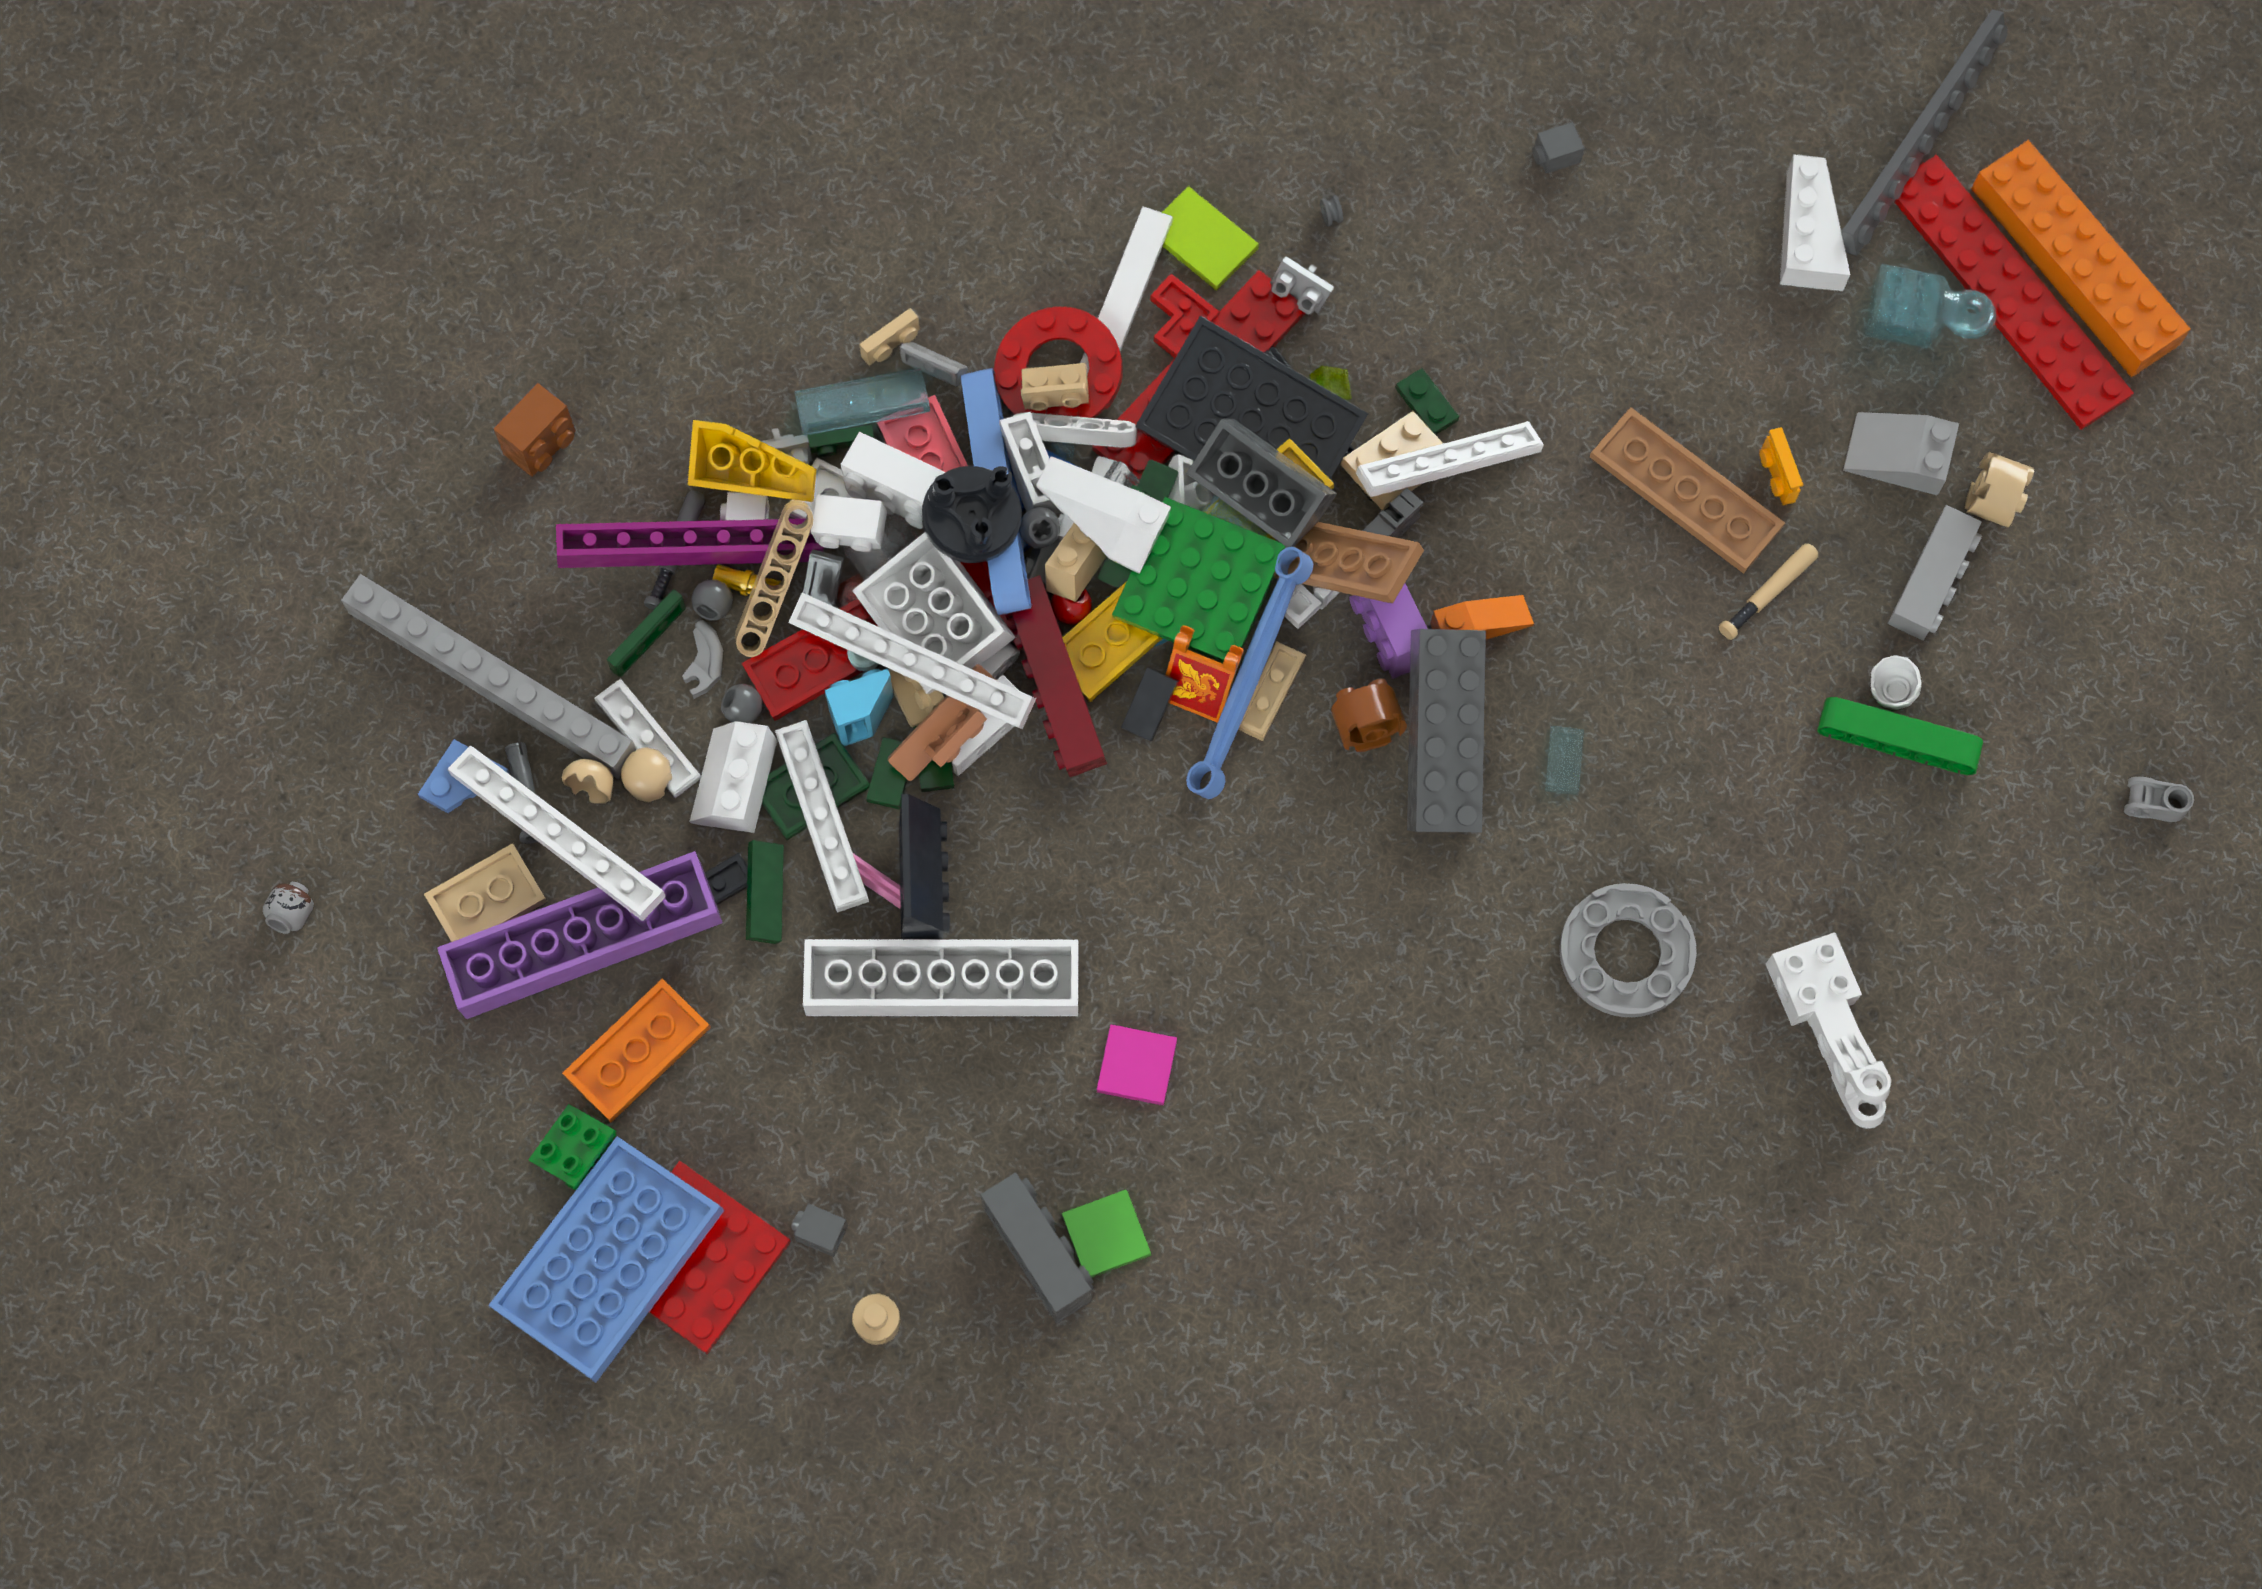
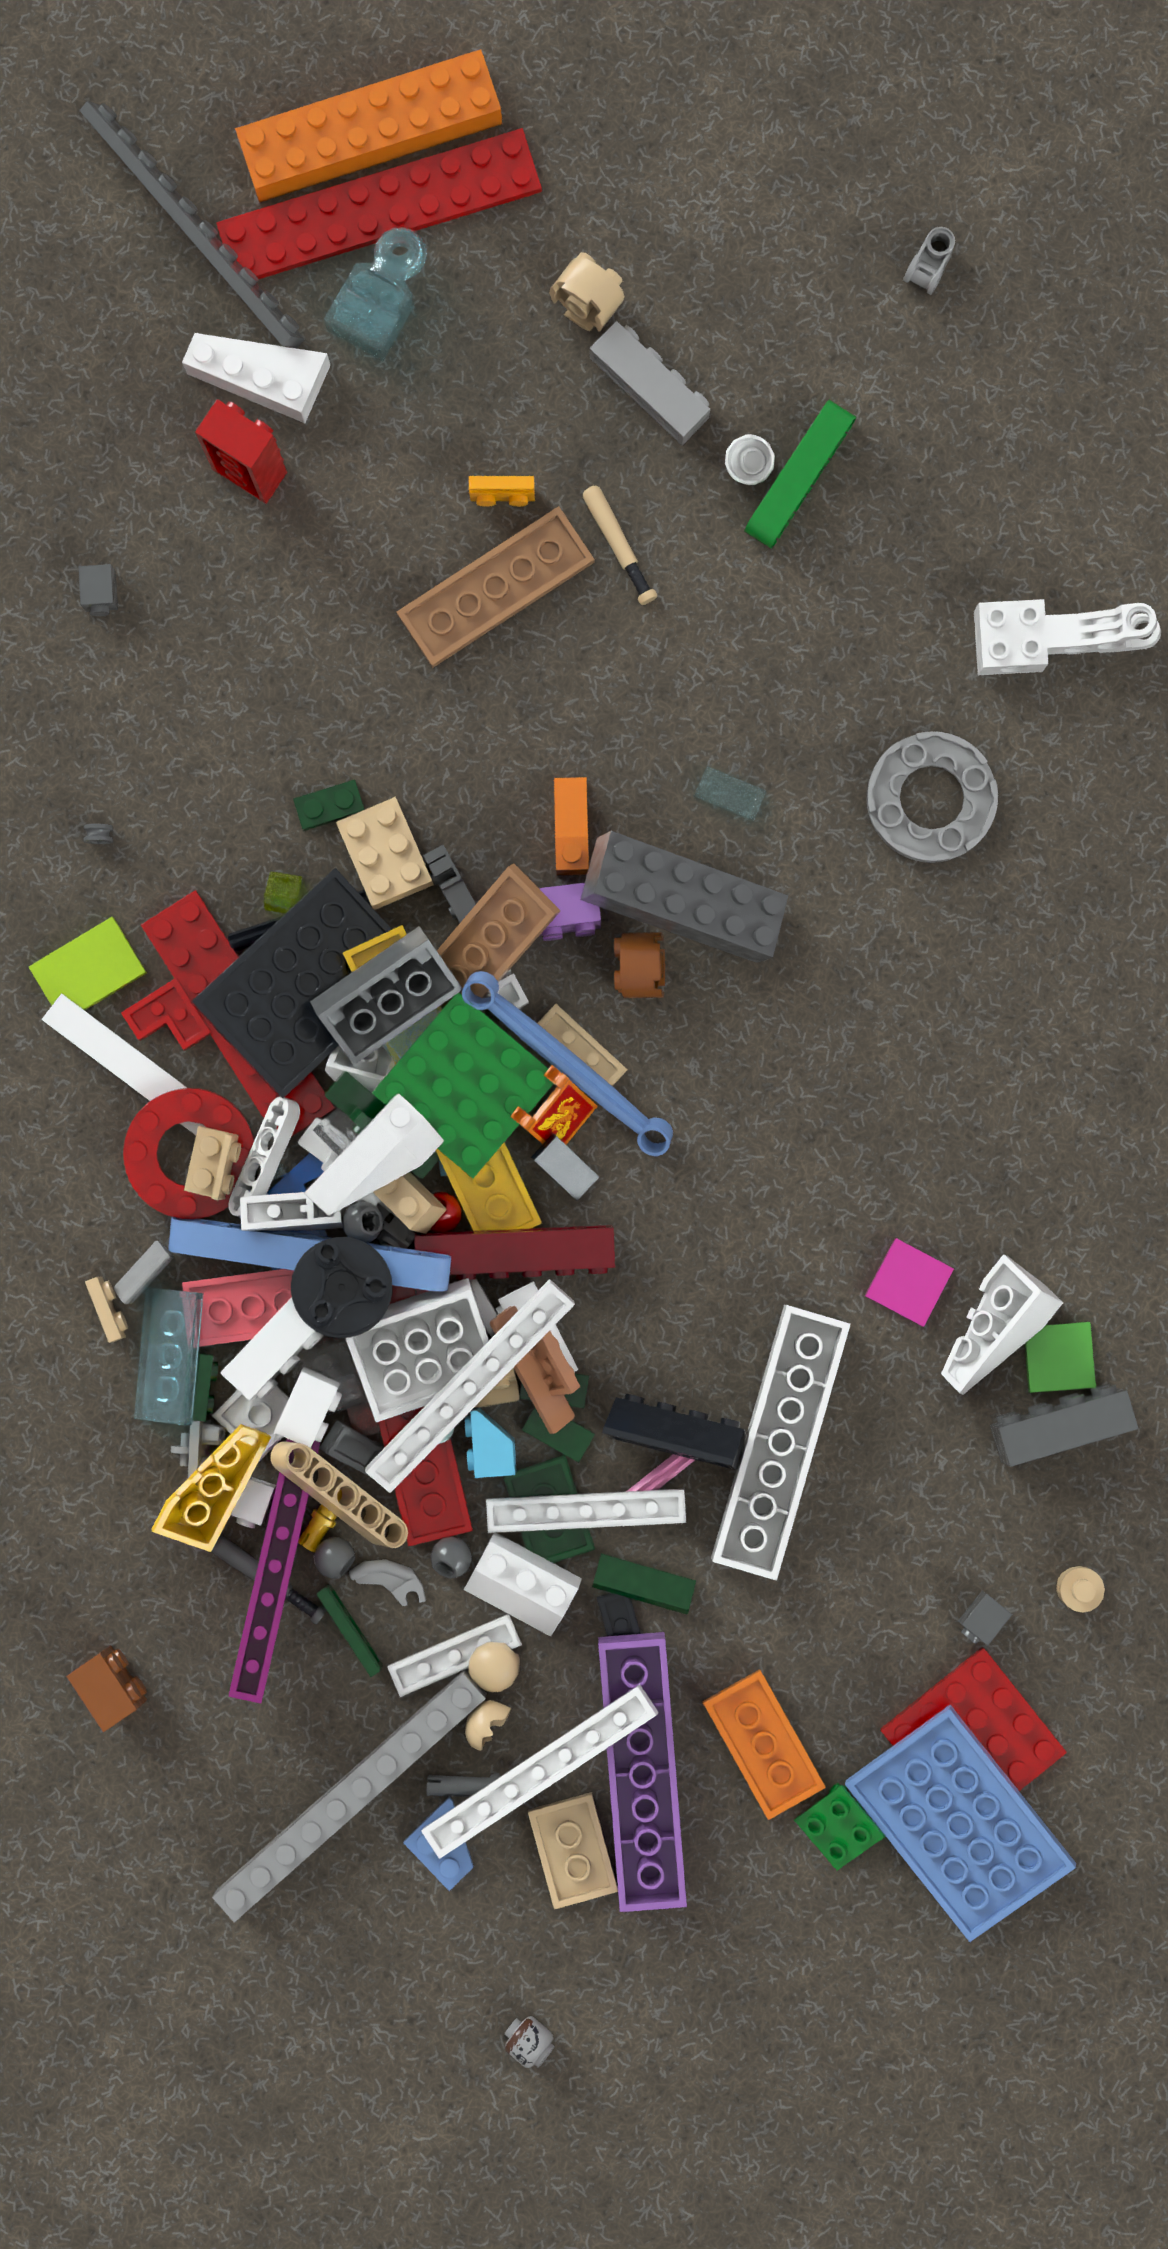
camera: 70 degrees left, 15 degrees up
light grey hips [1270,256,1334,314] -> none
white tile [1356,421,1544,497] -> none
light grey slope [1843,412,1959,495] -> none
none -> red brick [195,399,287,504]
none -> white wedge [941,1254,1063,1395]

